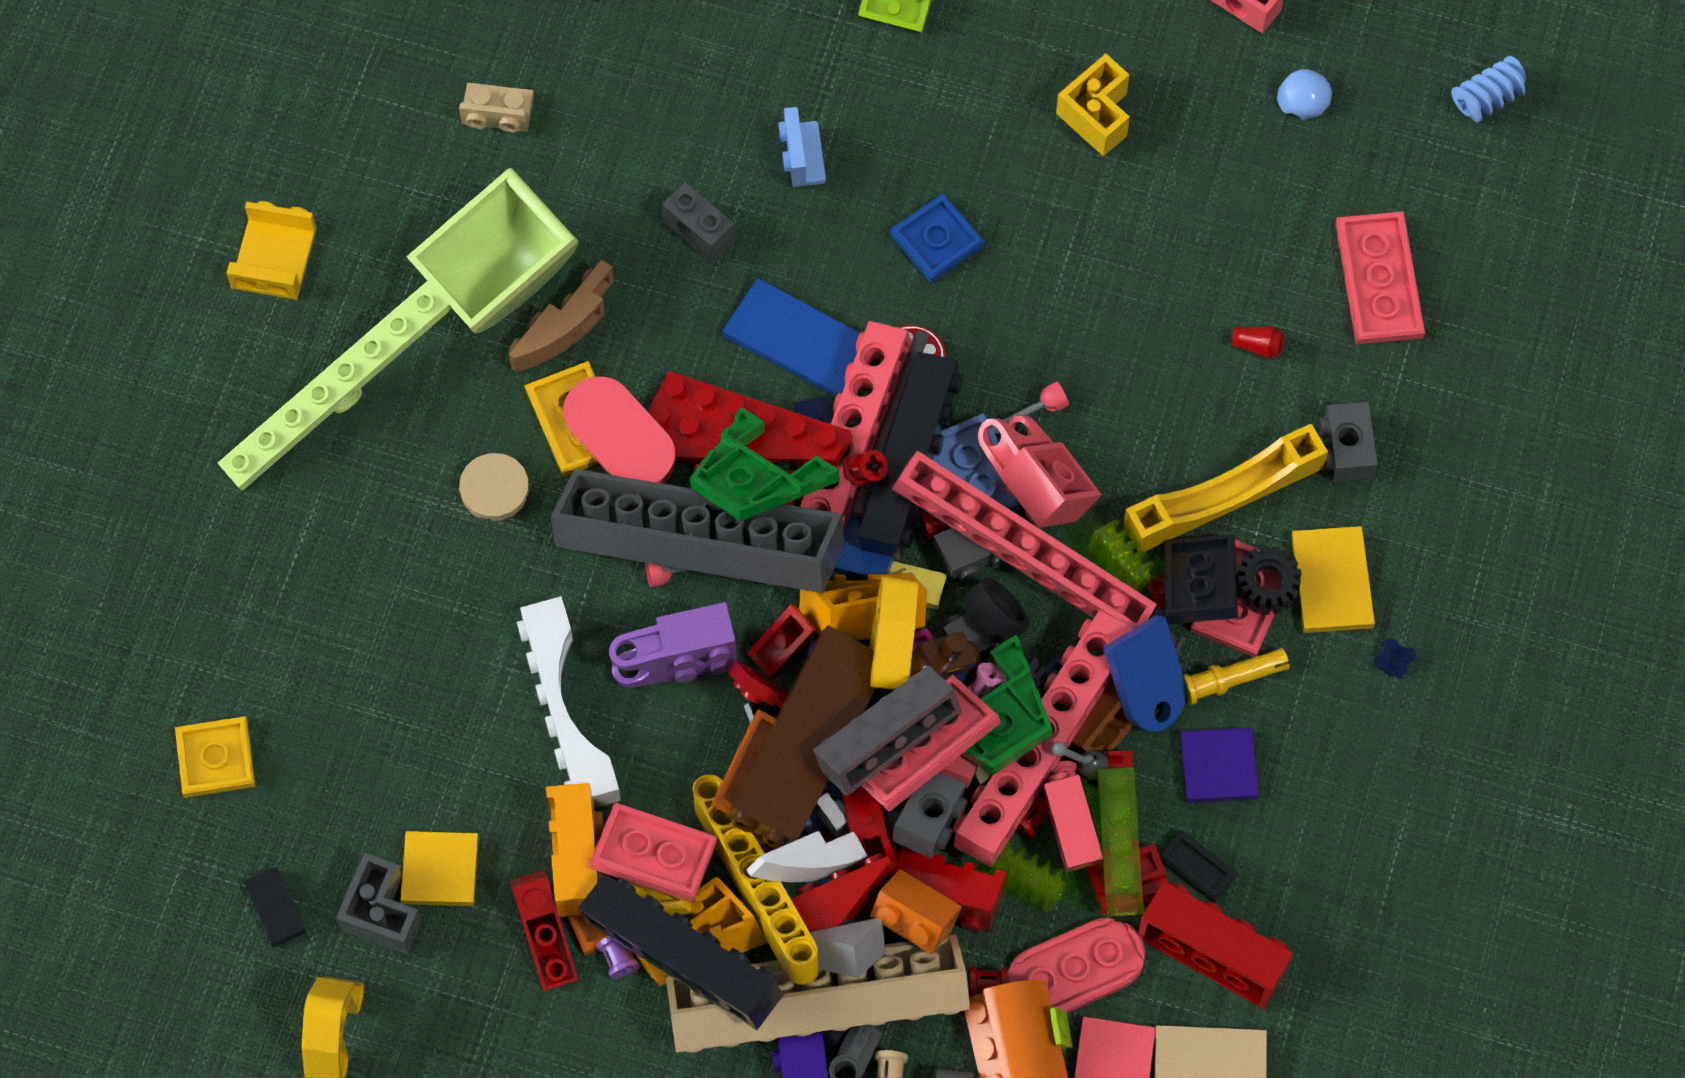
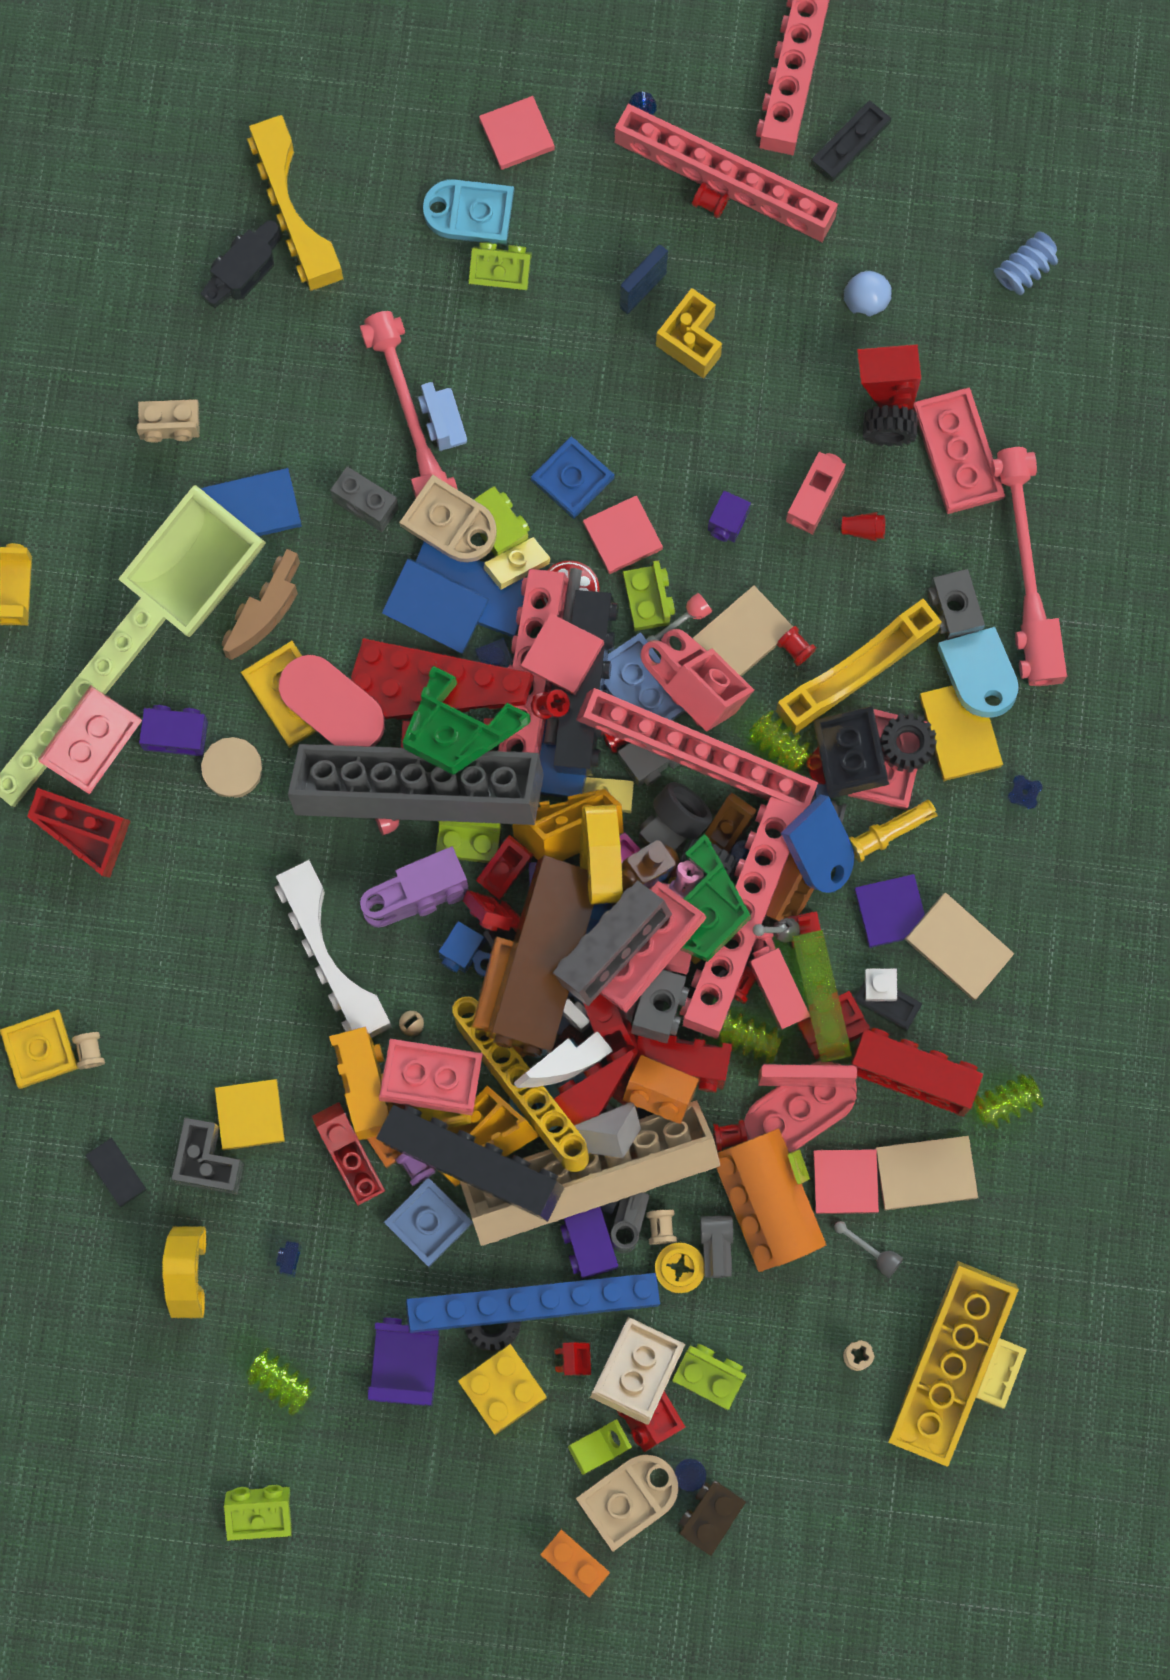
camera: 10 degrees left, 10 degrees up
none -> red wedge [27,788,130,878]
none -> coral tile [38,685,142,794]
none -> tan bush [72,1032,105,1069]
none -> dark purple brick [139,705,208,757]
none -> blue tile [201,468,302,536]
none -> clear blue plate [276,1241,302,1277]
none -> coral bar [360,311,458,498]
none -> blue tile [382,559,489,653]
none -> medium blue plate [384,1178,473,1267]
none -> tan tile [399,475,497,562]
none -> tan hinge [399,1011,424,1036]
none -> lime bracket [436,821,501,863]
none -> blue brick [439,921,491,978]
none -> lime brick [474,486,530,557]
none -> light yellow plate [484,537,550,590]
none -> coral tile [521,613,604,695]
none -> coral tile [583,495,663,575]
none -> dark blue tile [620,244,668,315]
none -> lime bracket [623,560,675,631]
none -> tan tile [693,586,793,677]
none -> reddish brown slope [705,793,757,854]
none -> dark purple brick [707,491,751,543]
none -> coral tile [758,1064,857,1087]
none -> red bush [776,626,817,666]
none -> coral brick [786,452,846,535]
none -> red wedge [857,344,921,410]
none -> black tyre [863,405,917,446]
none -> white plate [865,969,897,1001]
none -> tan tile [904,893,1014,1000]
none -> medium azure tile [937,627,1018,718]
none -> clear neon green piece [973,1074,1044,1130]
none -> coral bar [991,447,1067,686]

